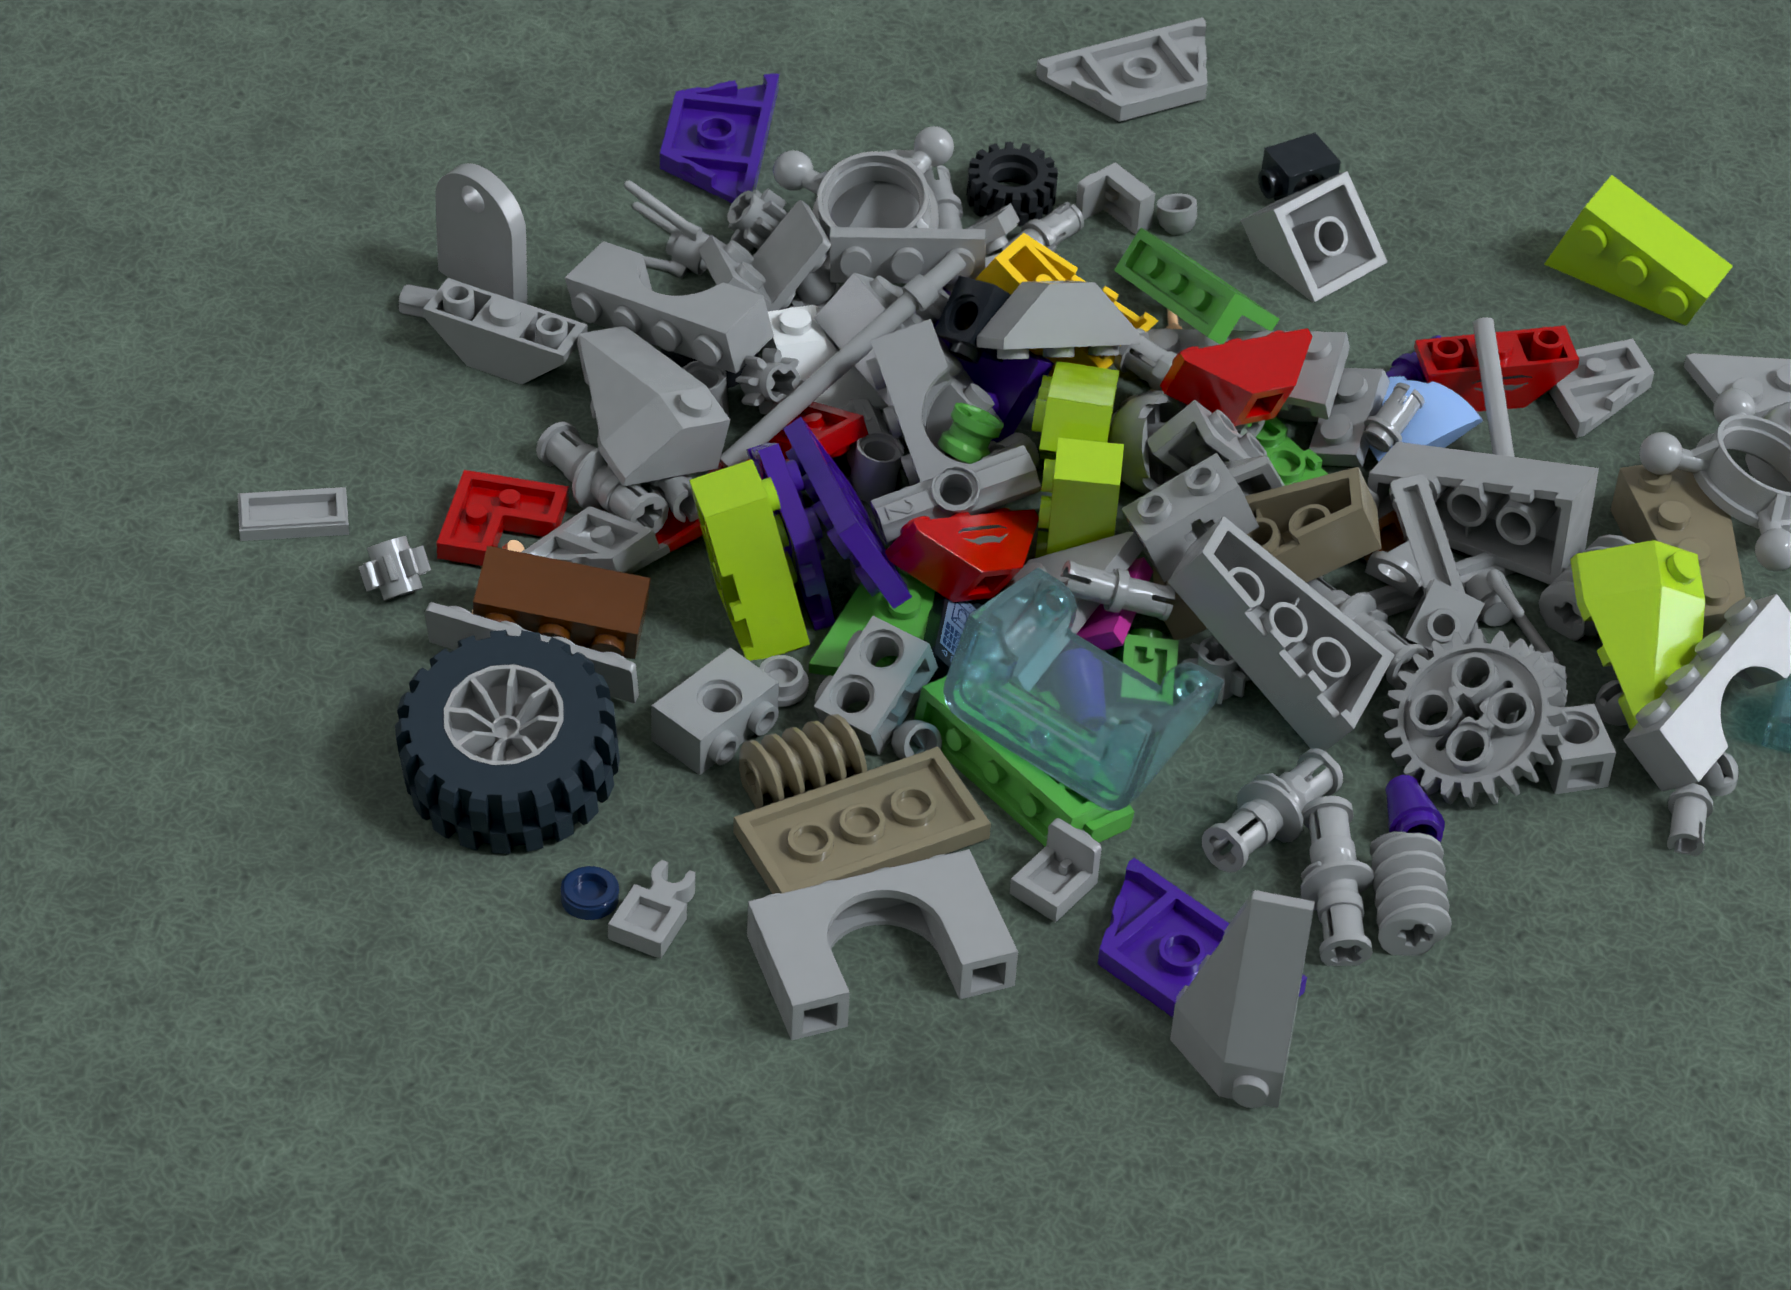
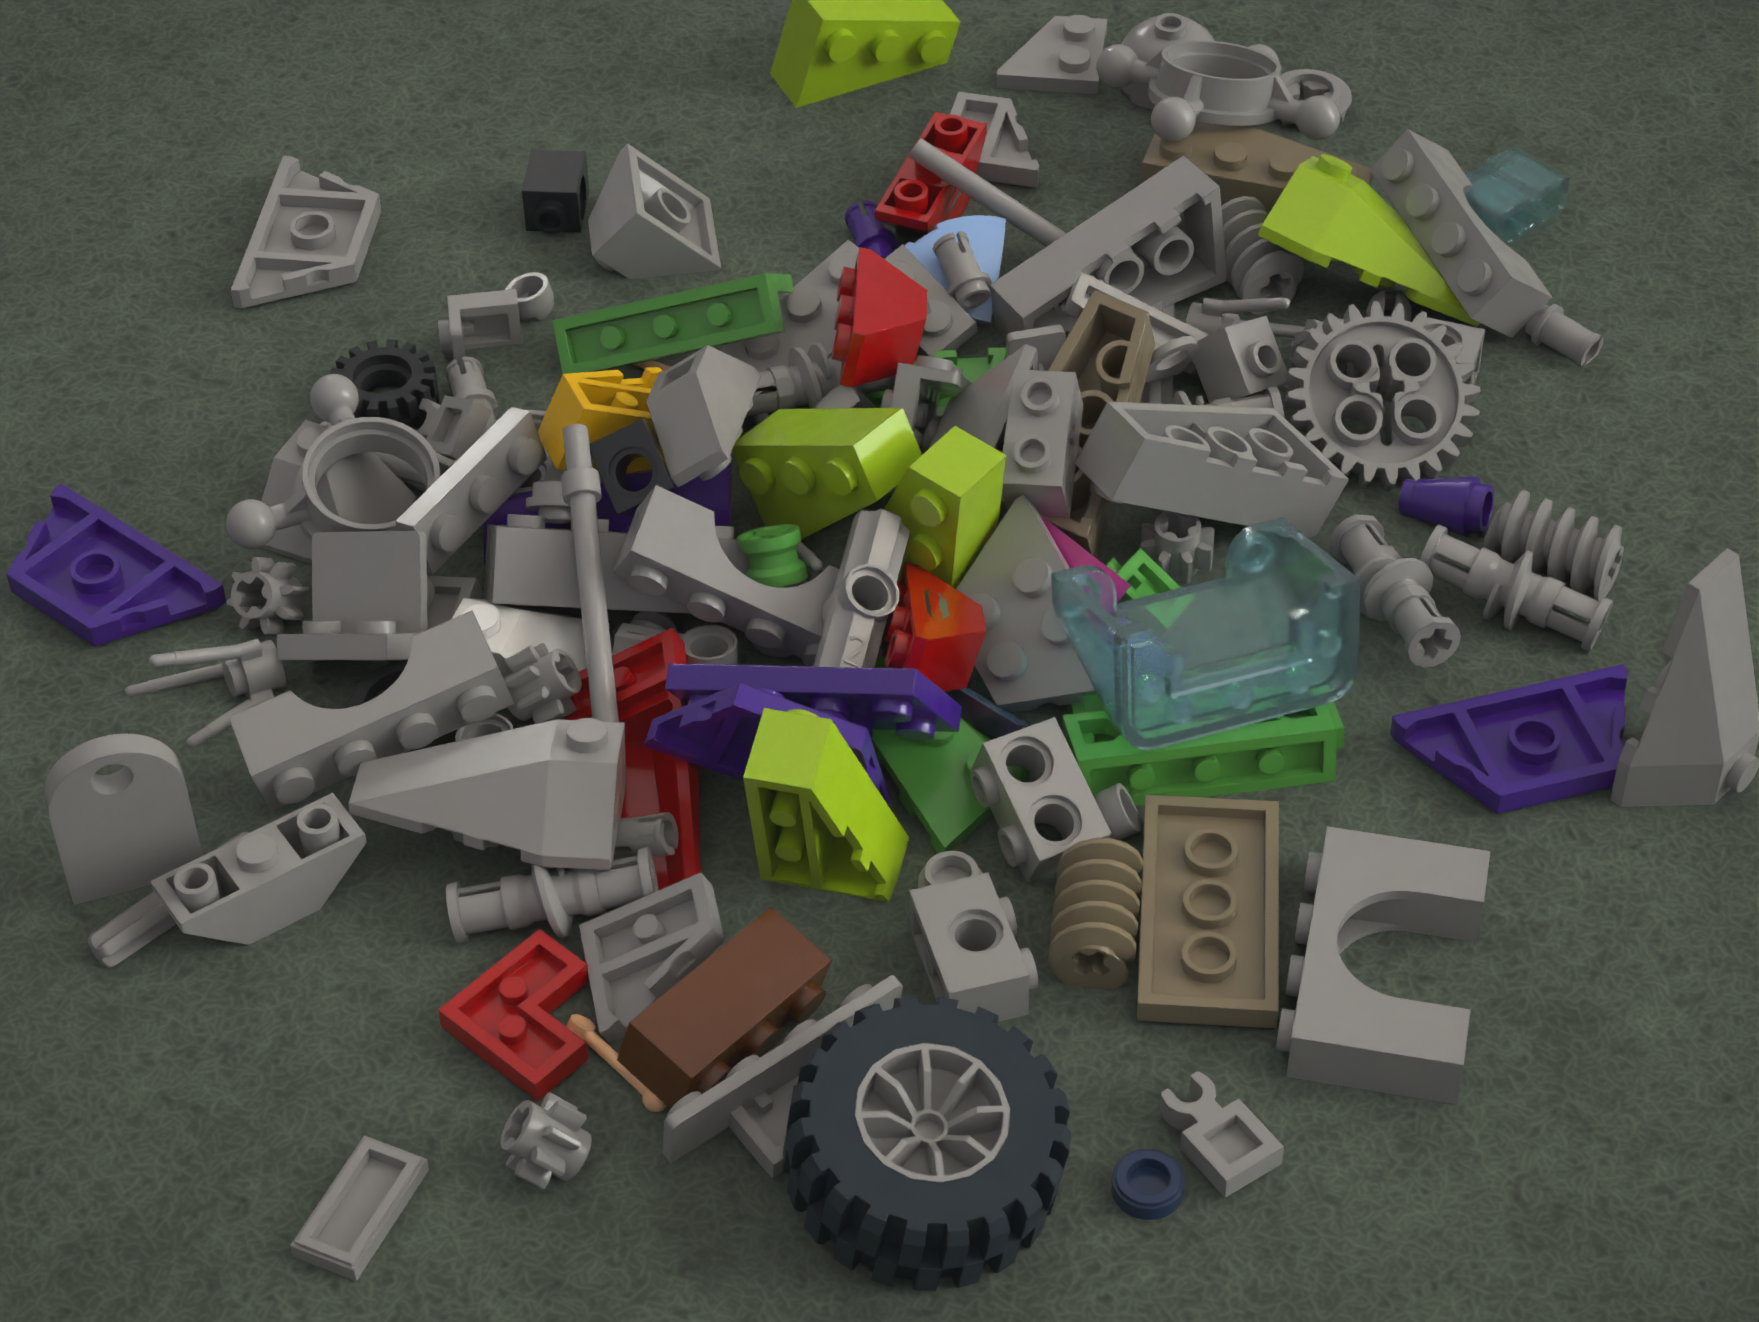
camera: 55 degrees left, 0 degrees up
light grey bracket [1010,818,1102,923] -> none
light grey pin [1058,560,1175,621] -> none

